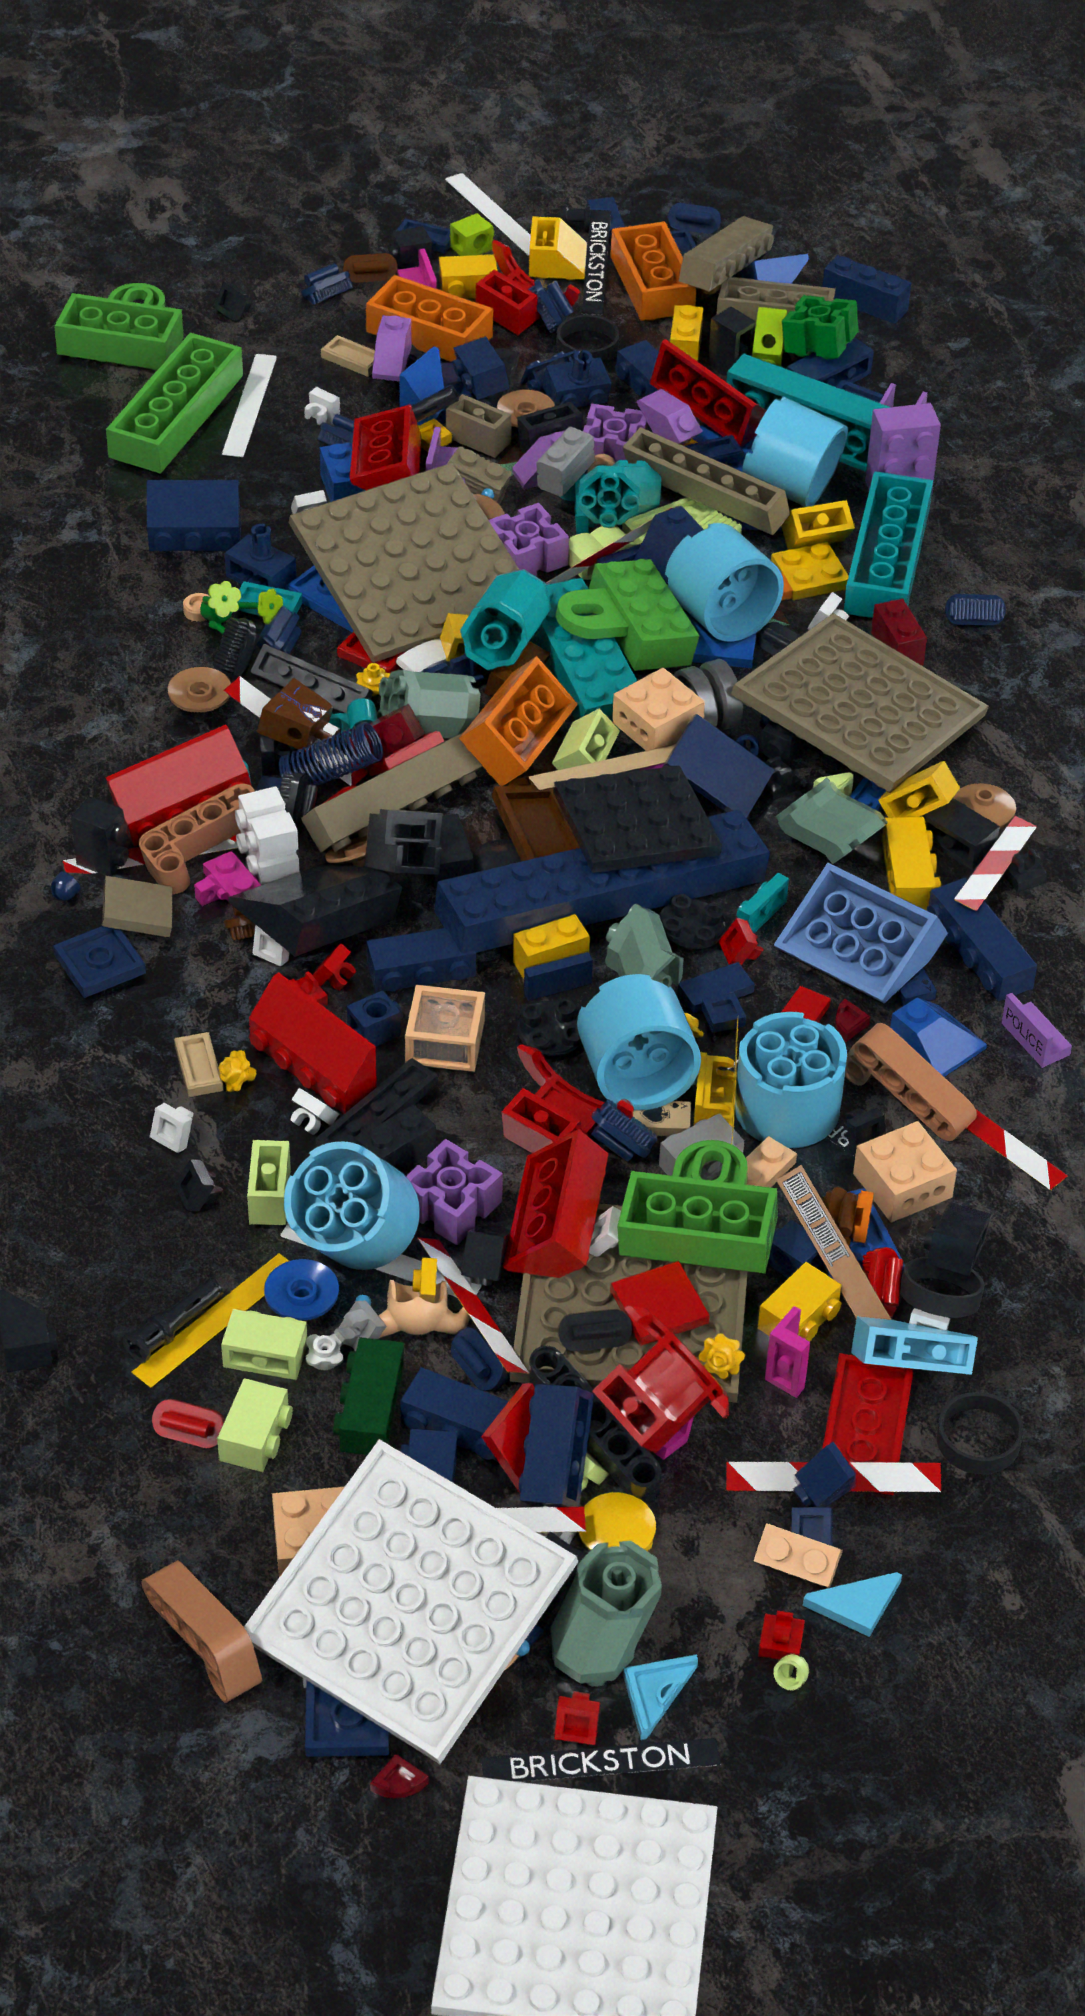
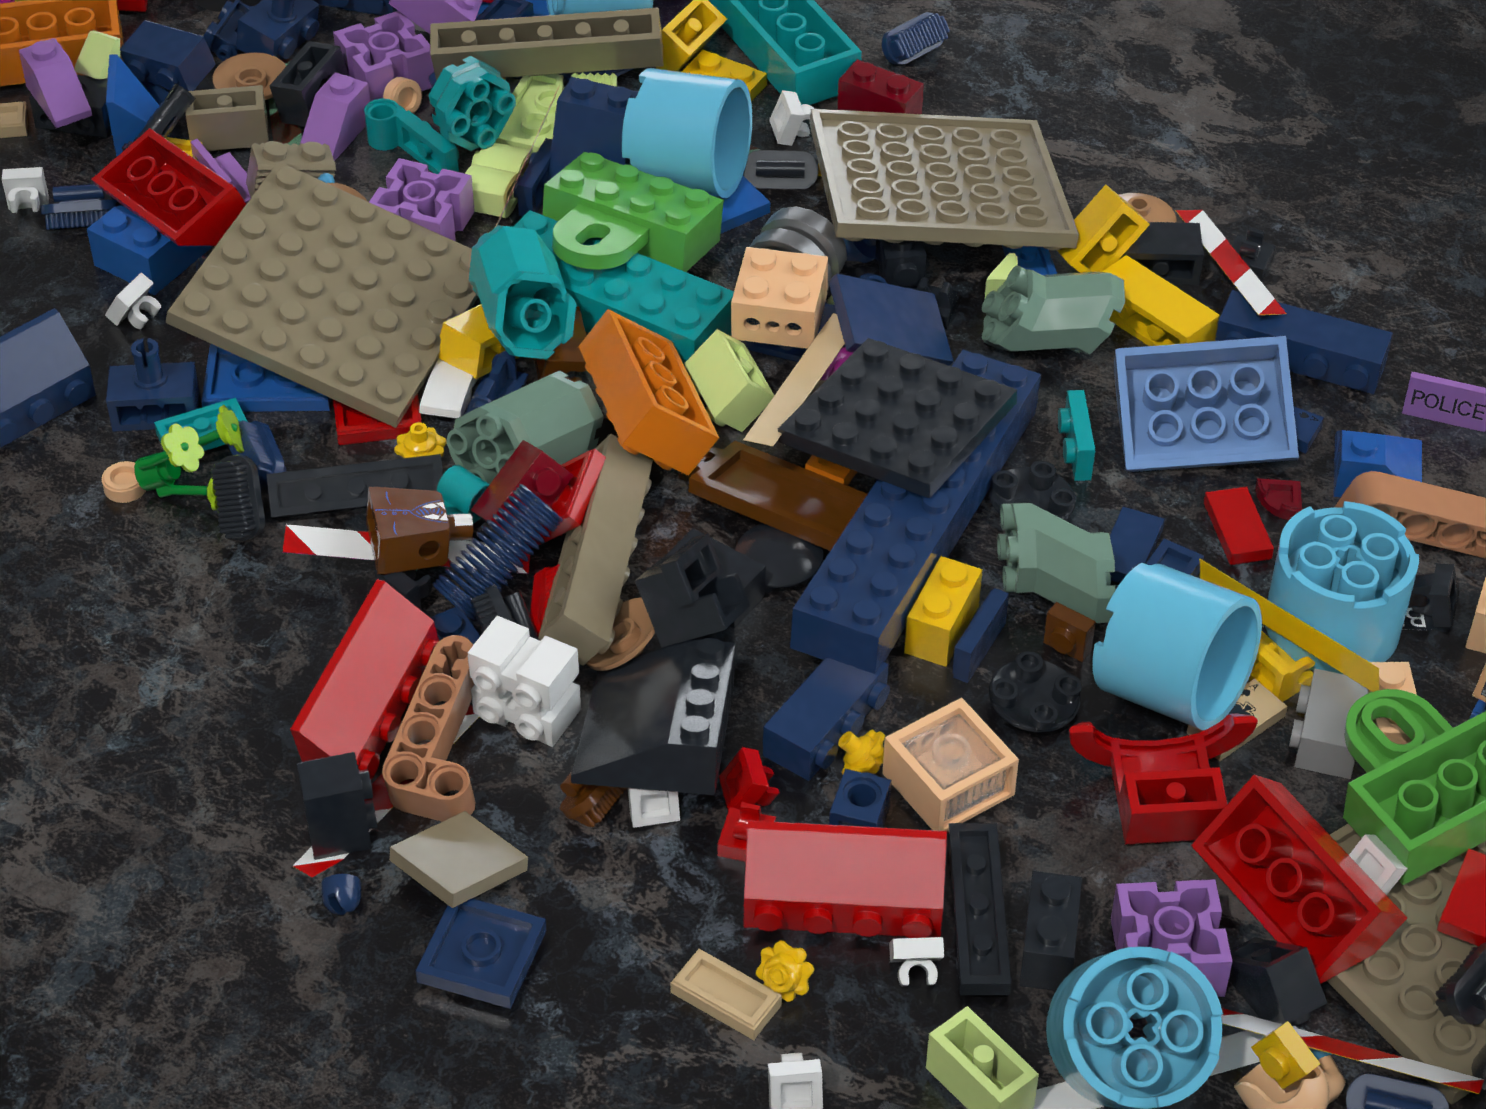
camera: 40 degrees left, 0 degrees up
medium nougat dish [168,667,231,712] -> none
dark pink hinge [194,851,261,906] -> none
light grey brick [536,427,595,497] -> none
dark blue piece [591,1099,657,1162] -> none
red tile [719,918,764,965] -> none
none -> yellowish green slope [74,30,120,79]
none -> yellow plant [838,729,885,774]

